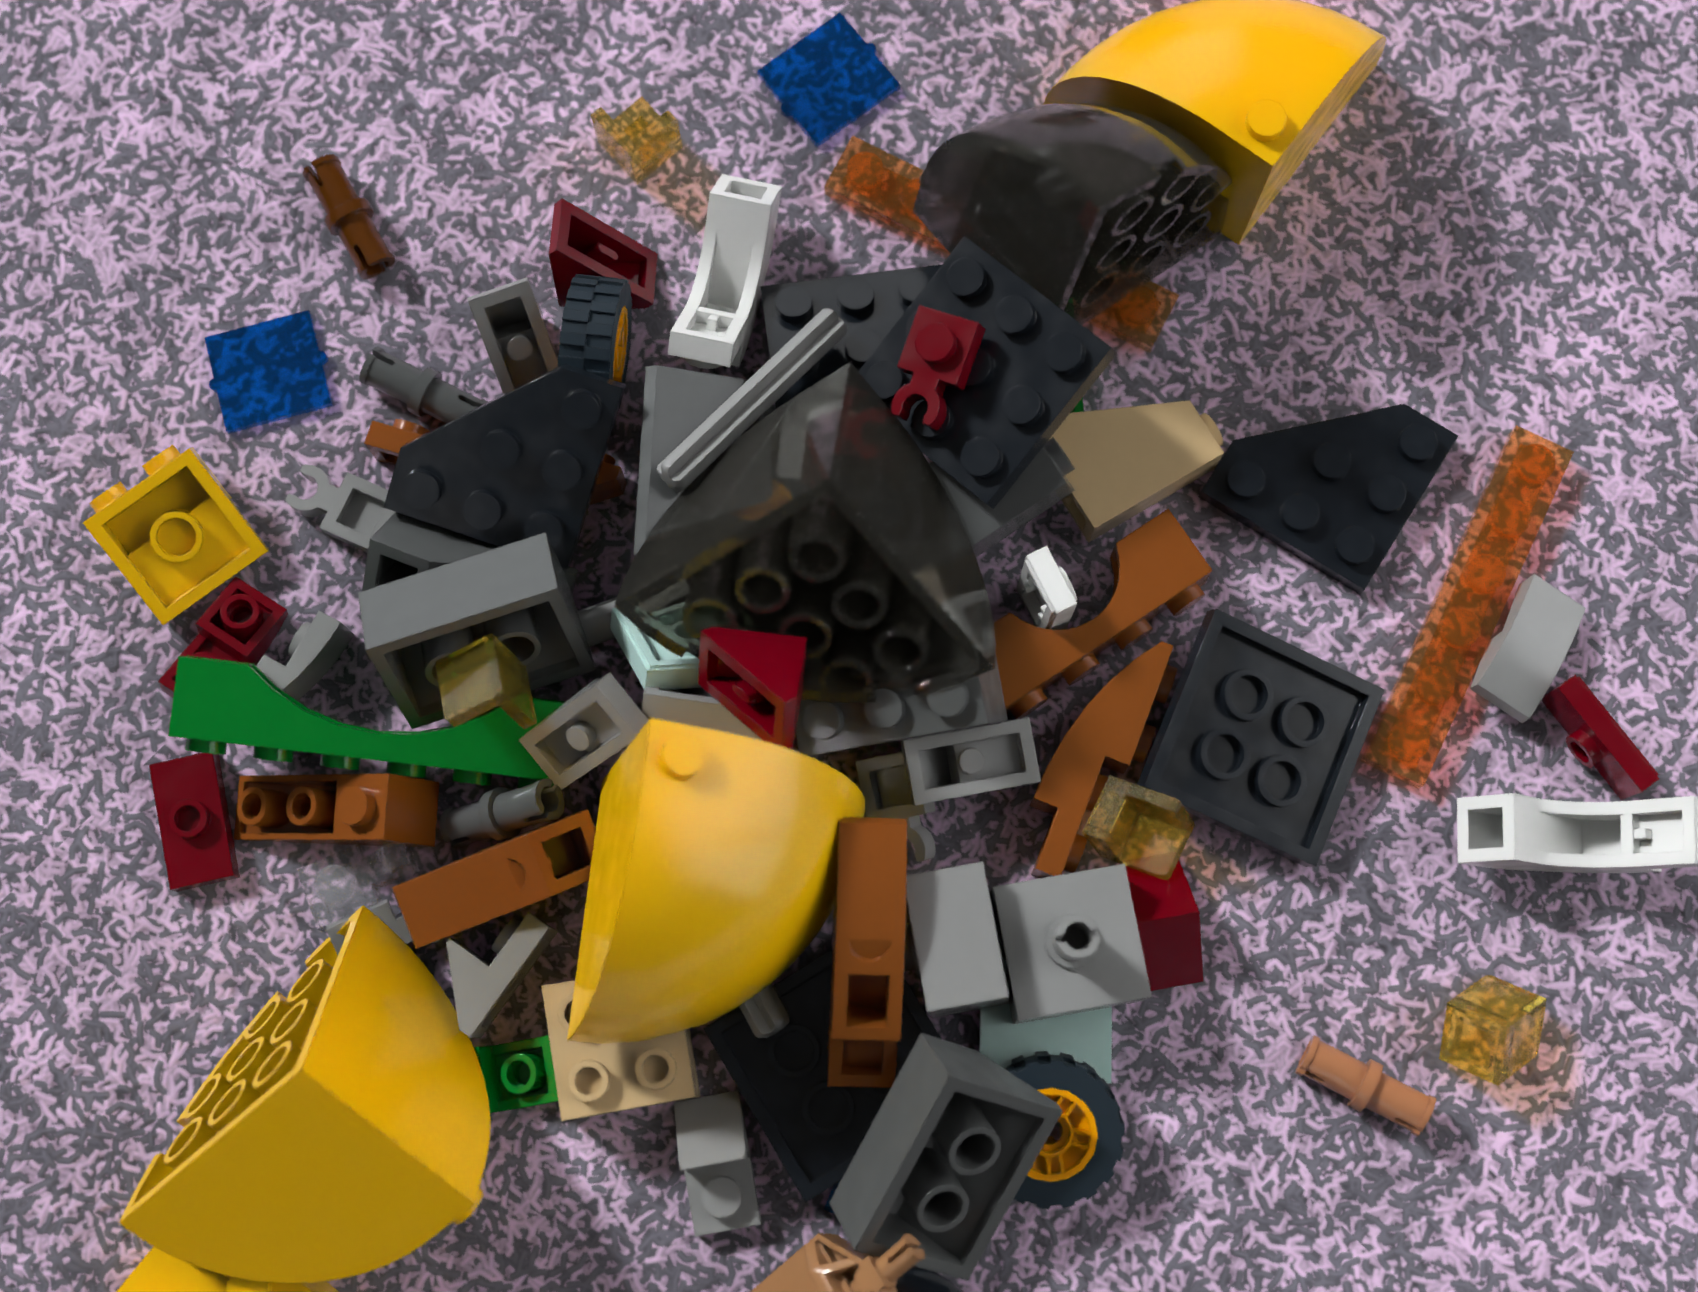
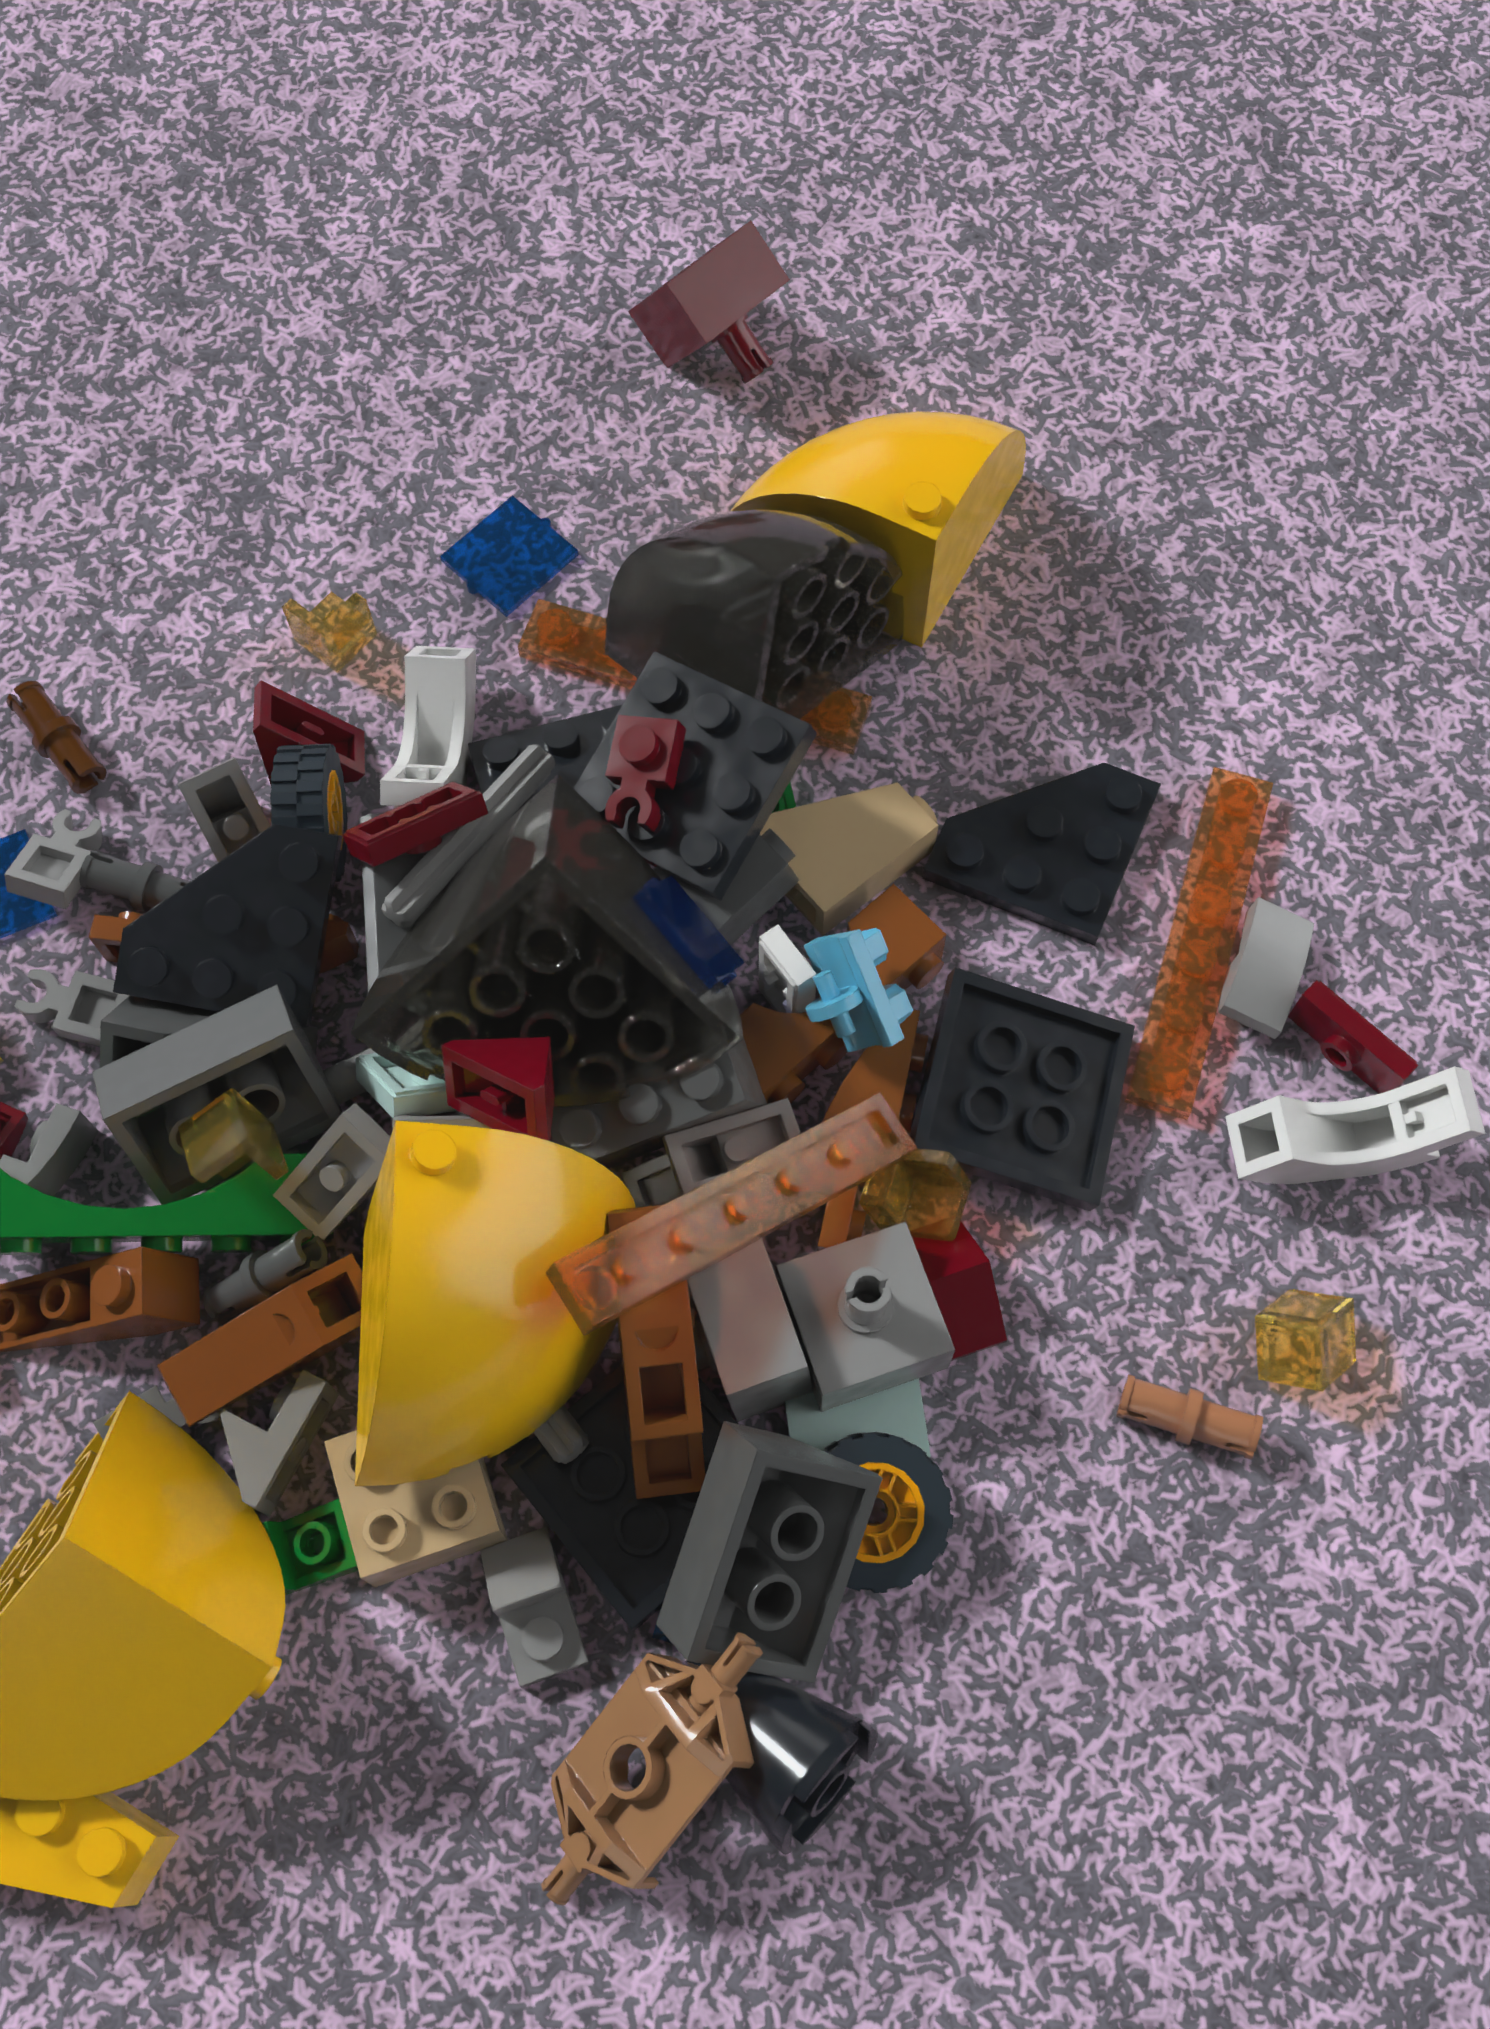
camera: 10 degrees left, 10 degrees down
clear plate [296,844,420,933] -> none
none -> light grey plate [4,809,103,909]
none -> dark red plate [342,782,489,867]
none -> clear orange plate [545,1093,917,1336]
none -> clear blue piece [633,876,745,989]
none -> medium azure hips [804,928,913,1052]

